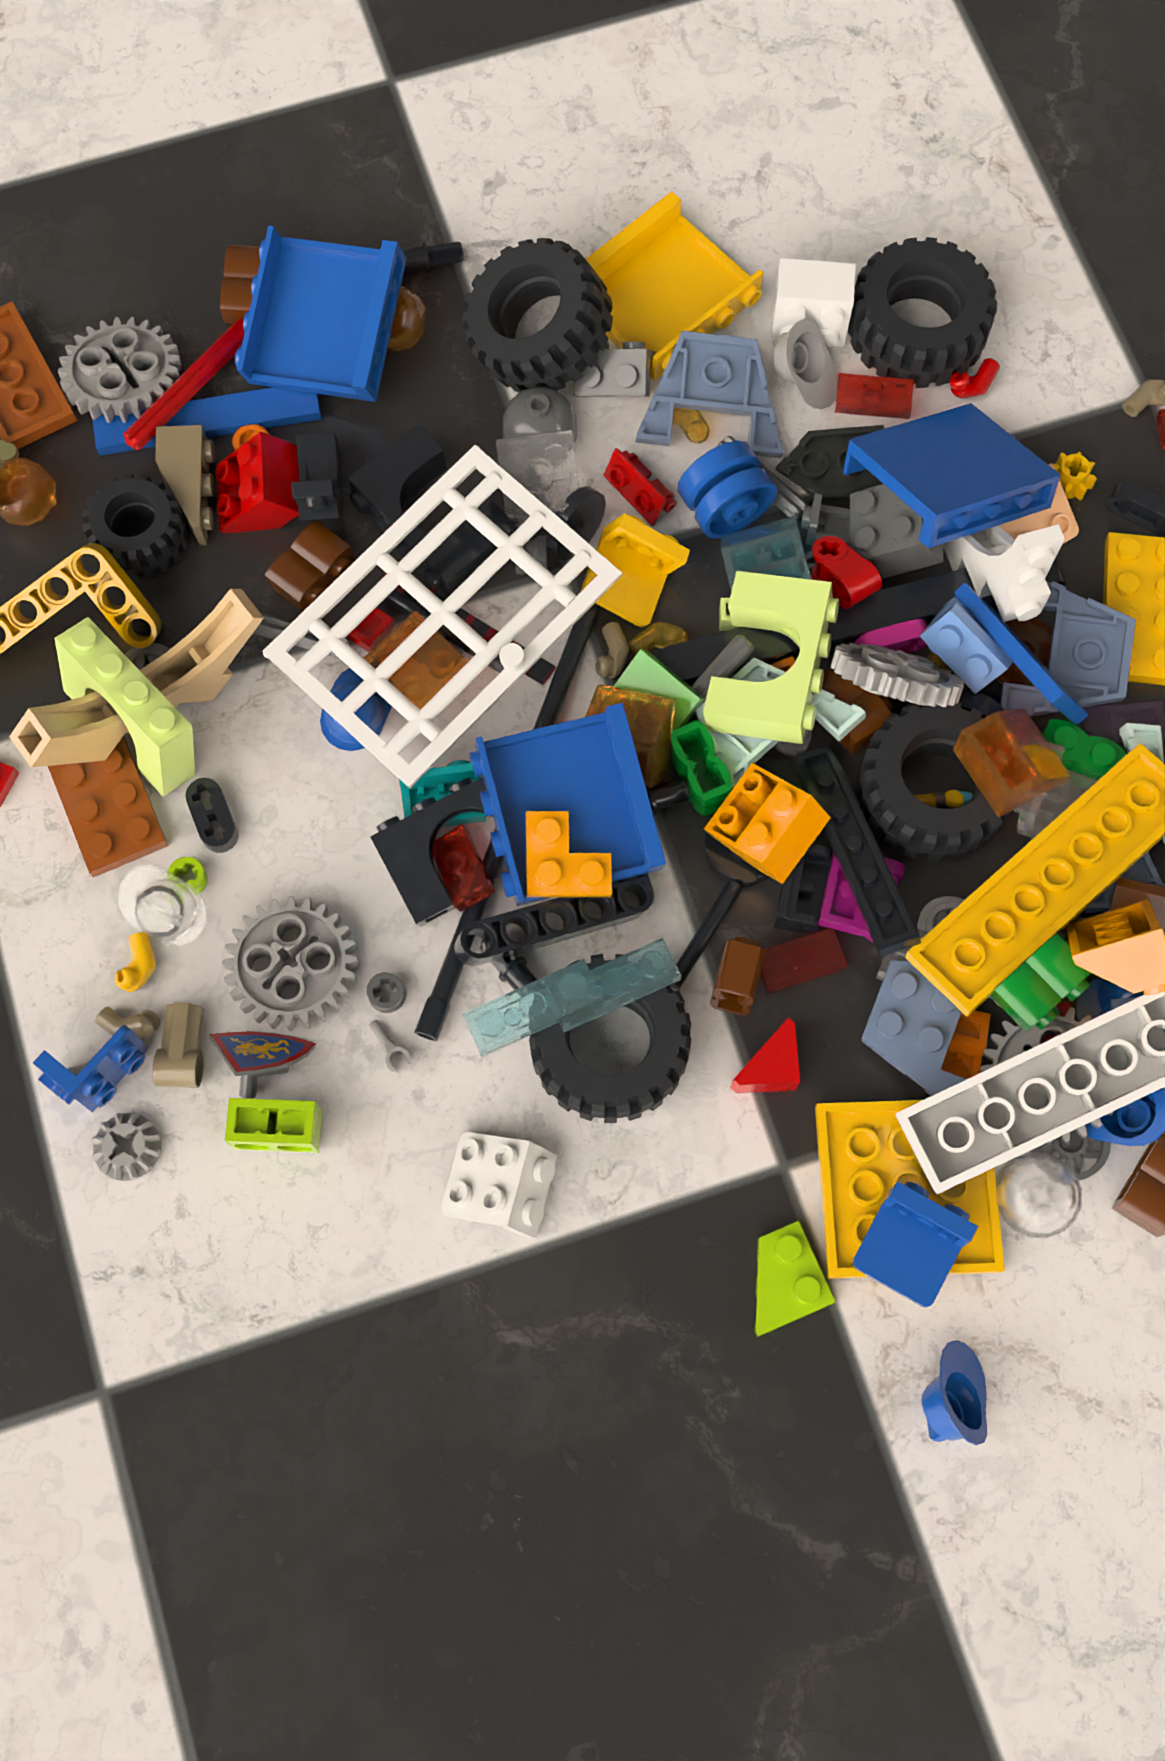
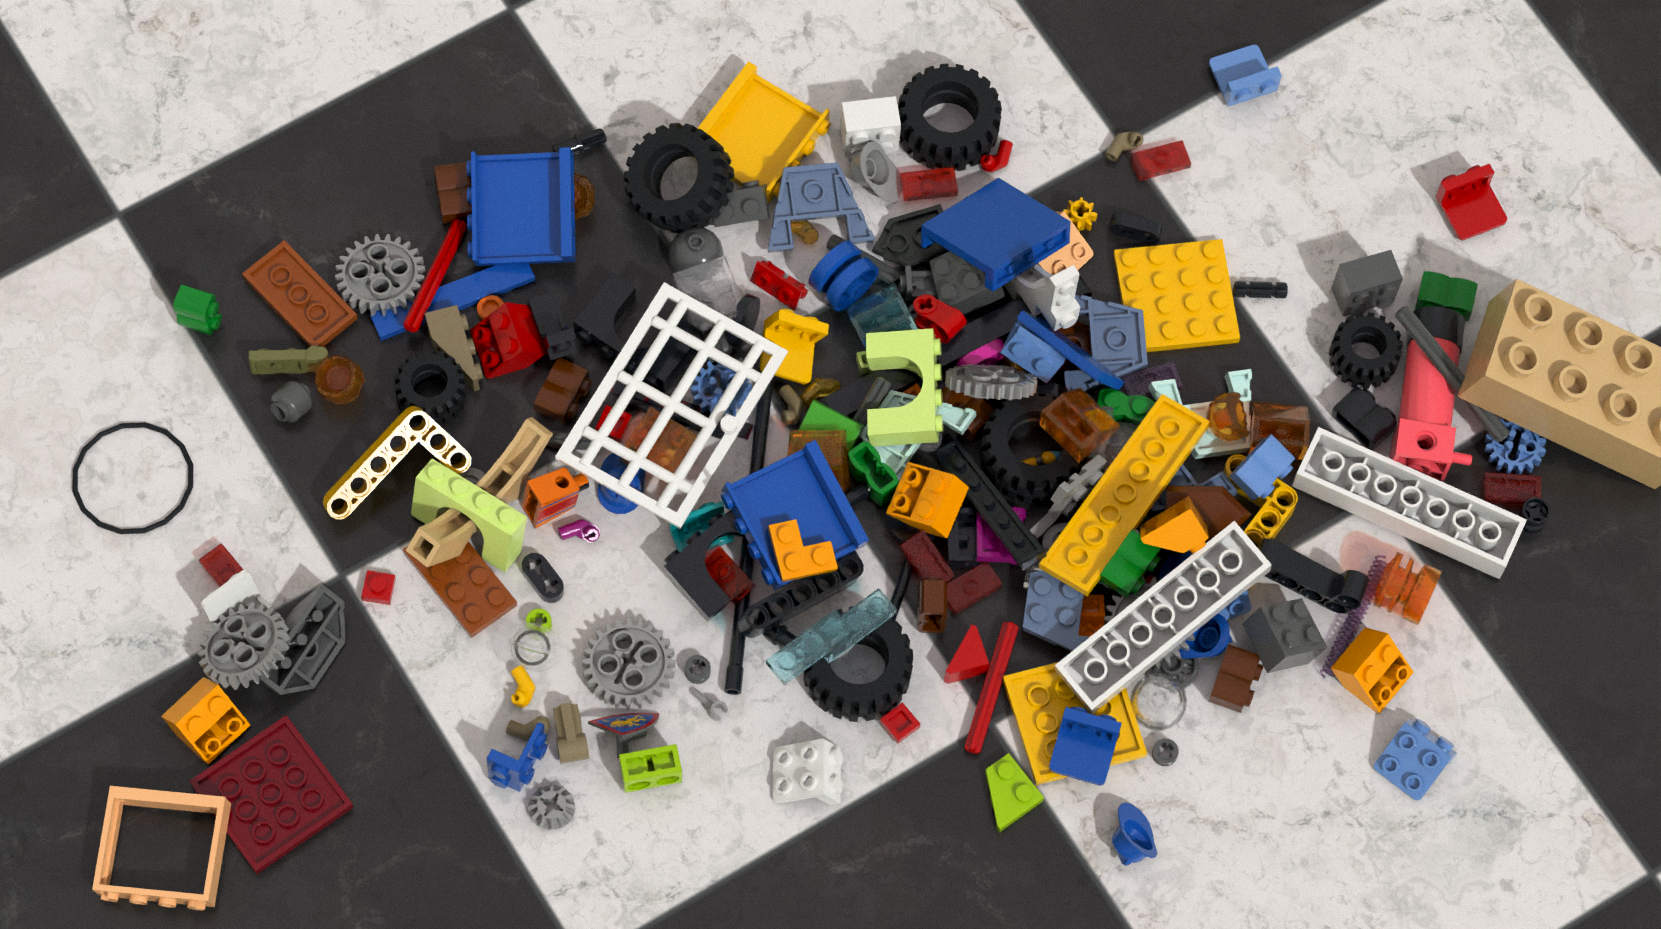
camera: 20 degrees left, 5 degrees down
none -> orange torso [521,467,589,528]
none -> magenta arm [557,519,600,543]
none -> medium blue gear [691,361,752,419]
none -> red plate [879,702,921,744]
none -> clear red plate [898,529,955,582]
none -> red axle [964,622,1019,754]
none -> light grey wing [1029,454,1107,541]
none -> dark grey bush [1152,738,1179,766]

